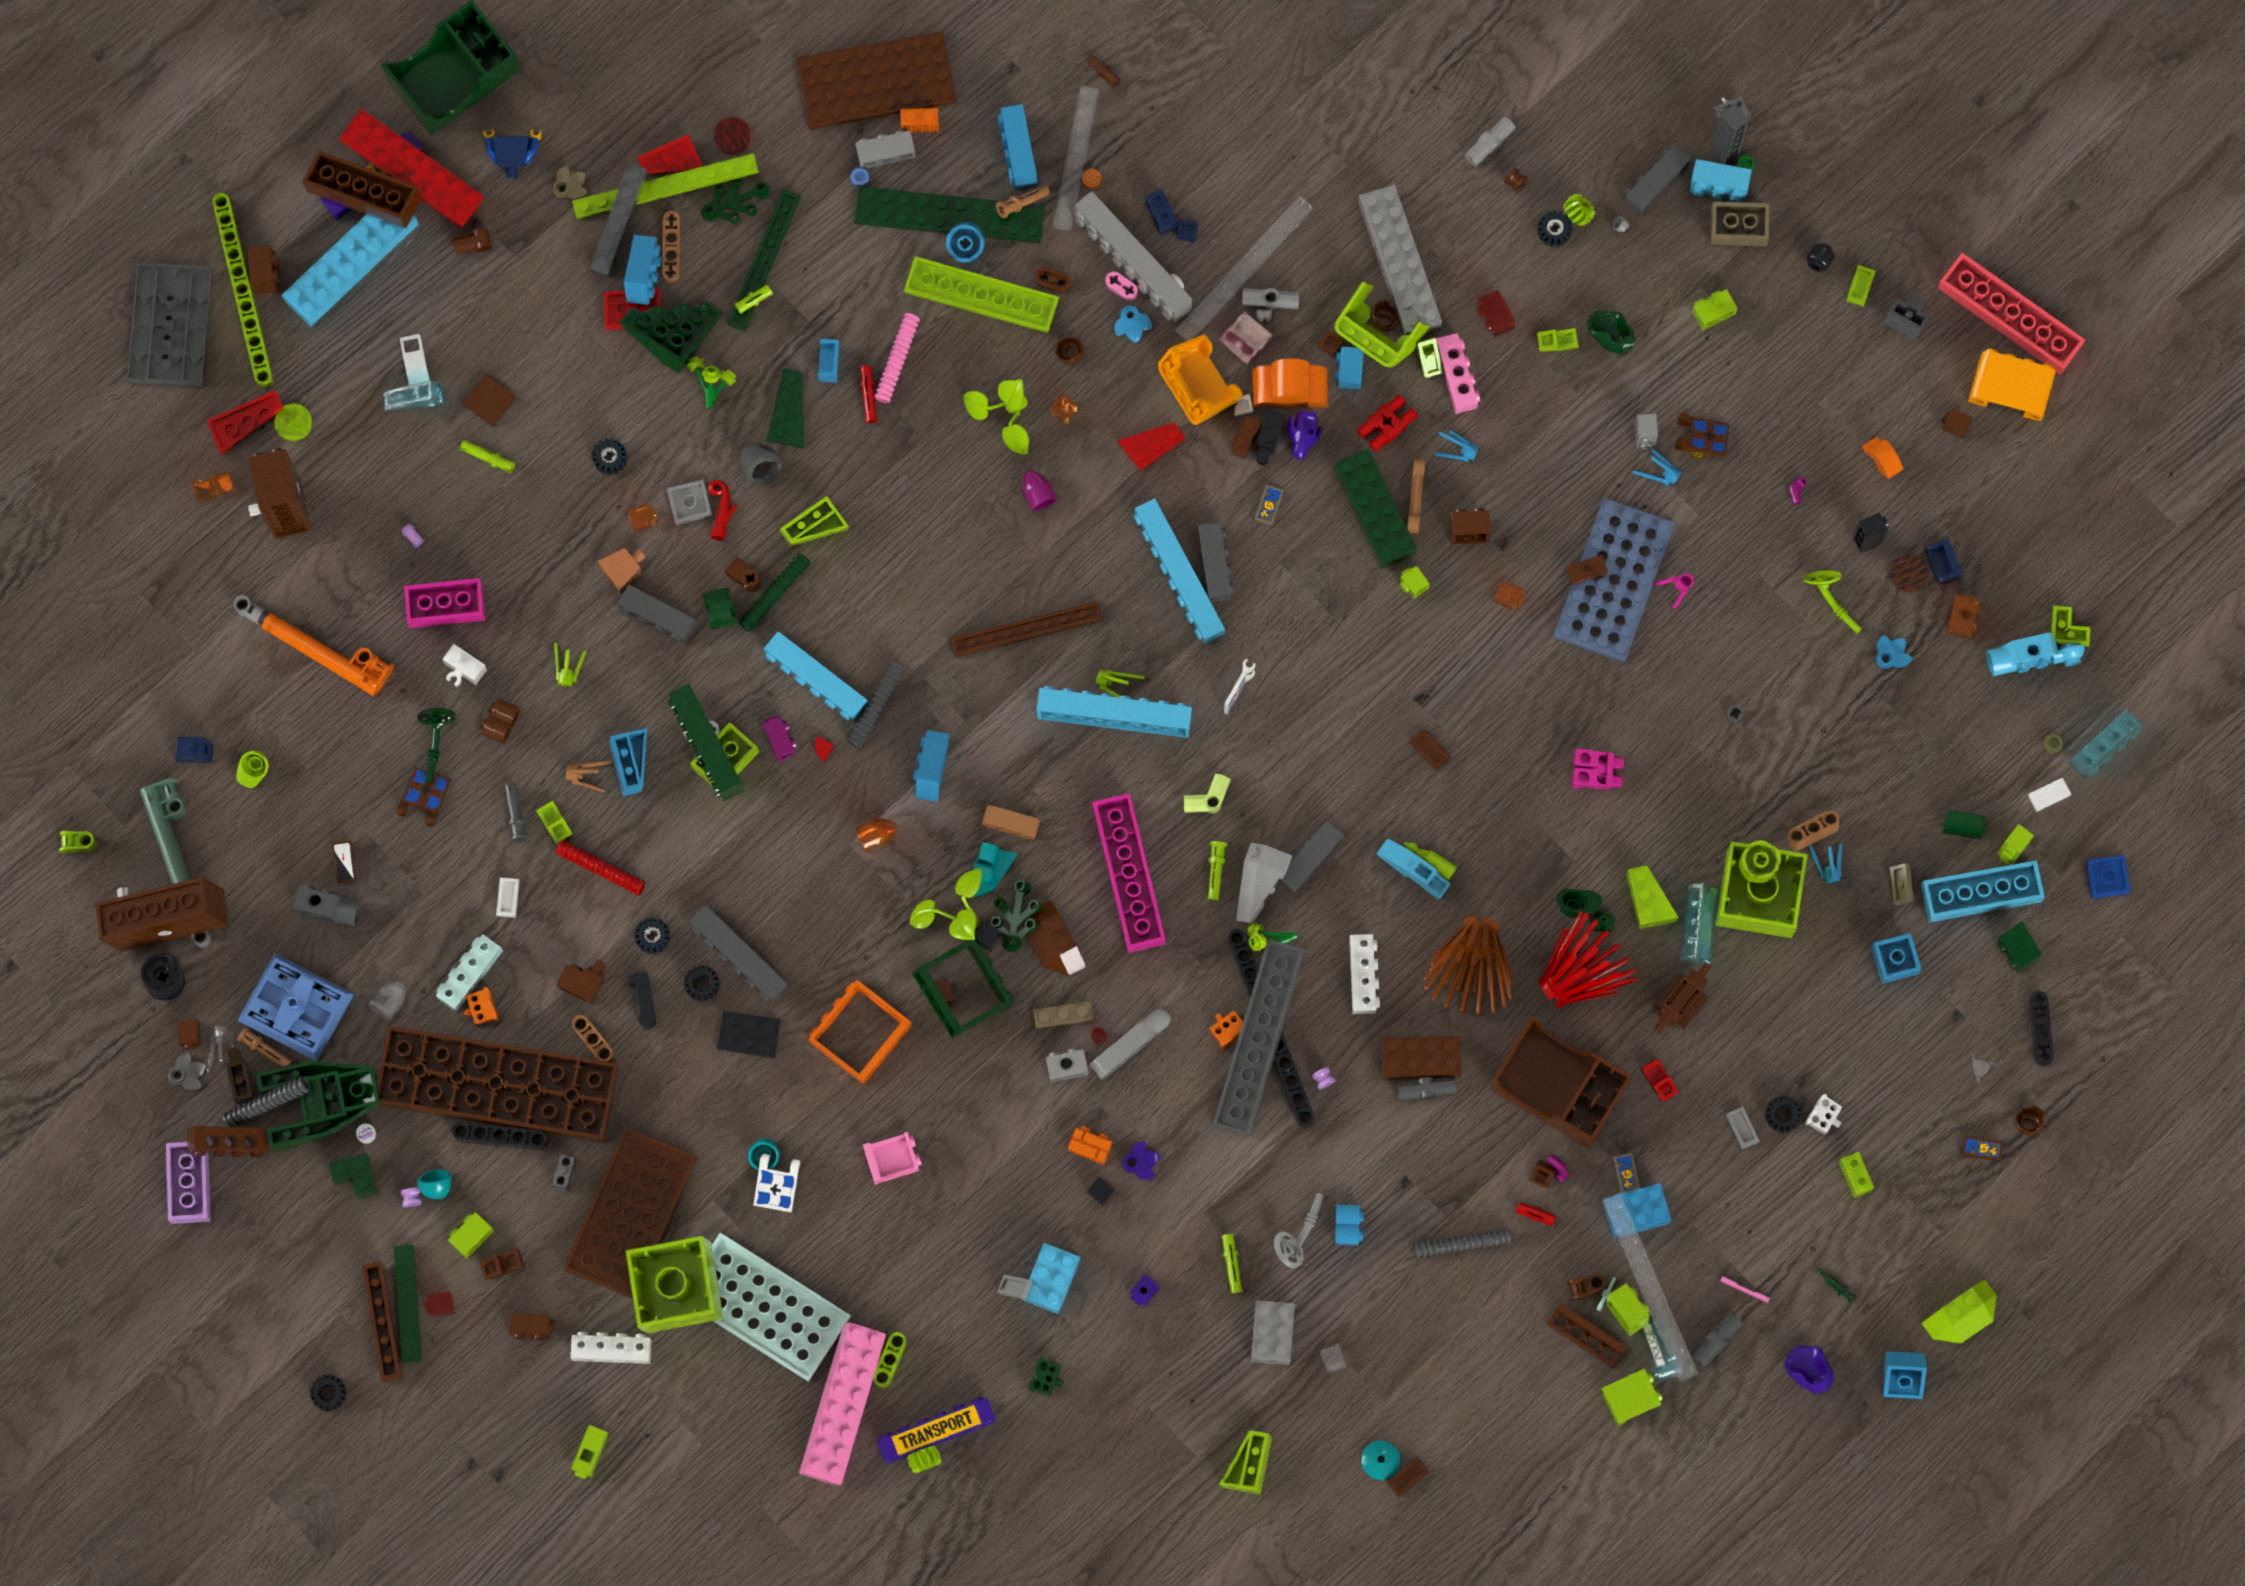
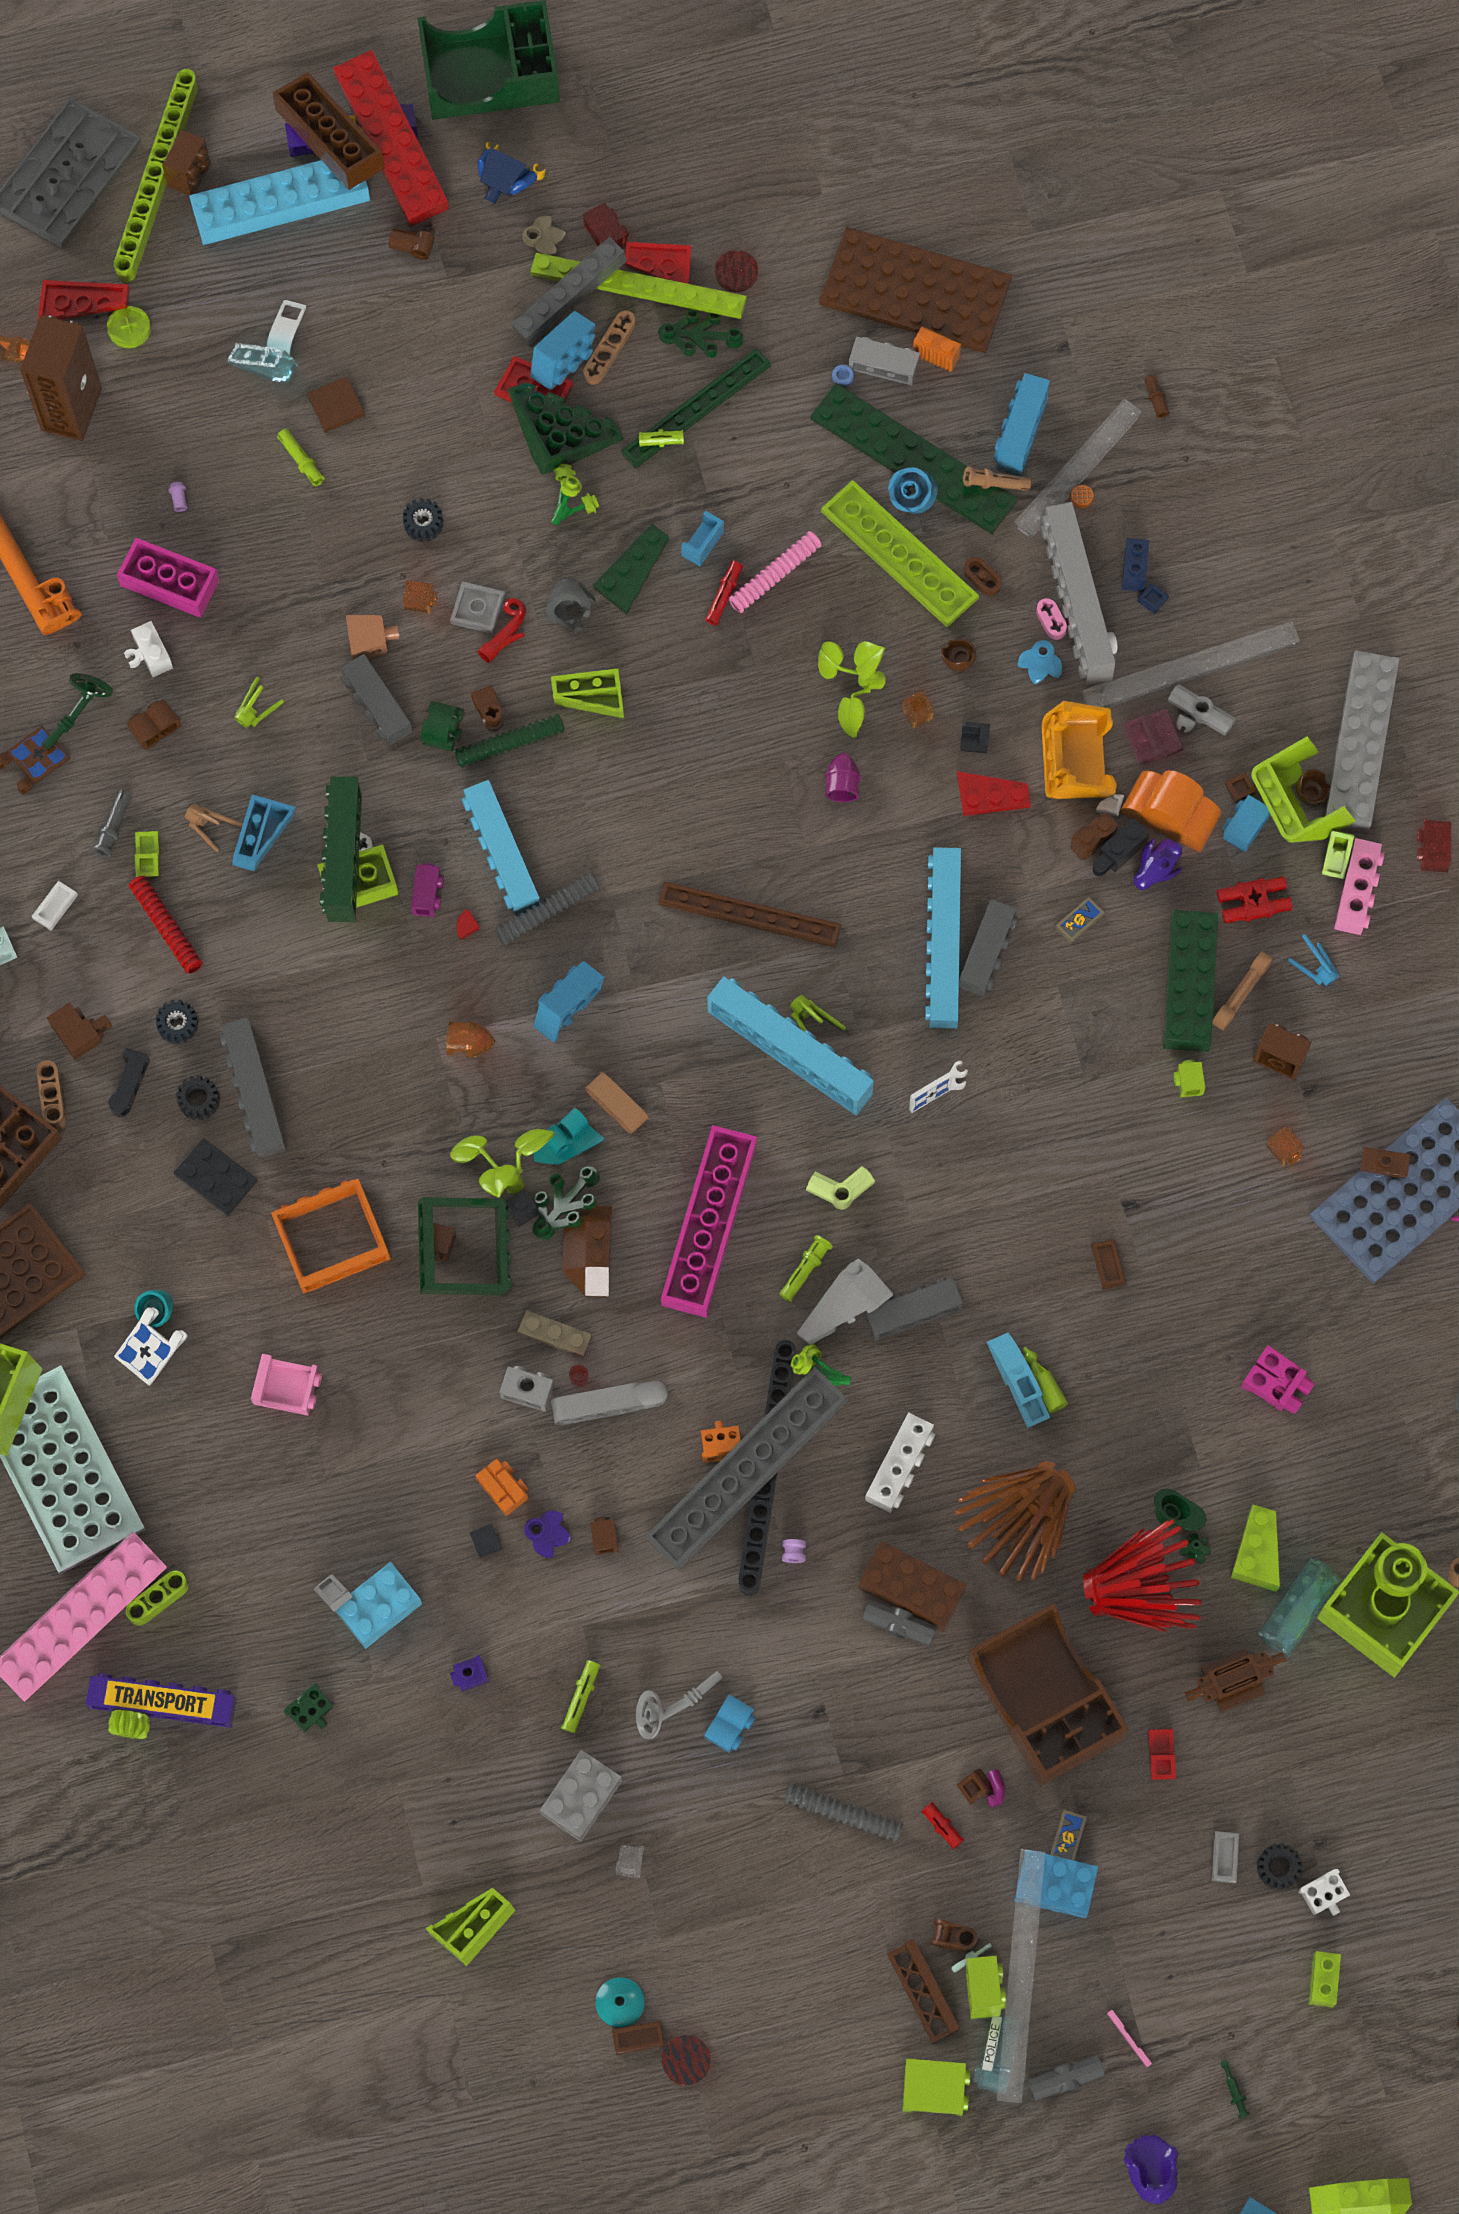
camera: 30 degrees right, 5 degrees down
none -> clear red brick [583,202,629,249]
none -> reddish brown brick [590,1517,619,1555]
none -> clear red tile [662,2035,711,2086]
none -> black panel [960,721,990,754]

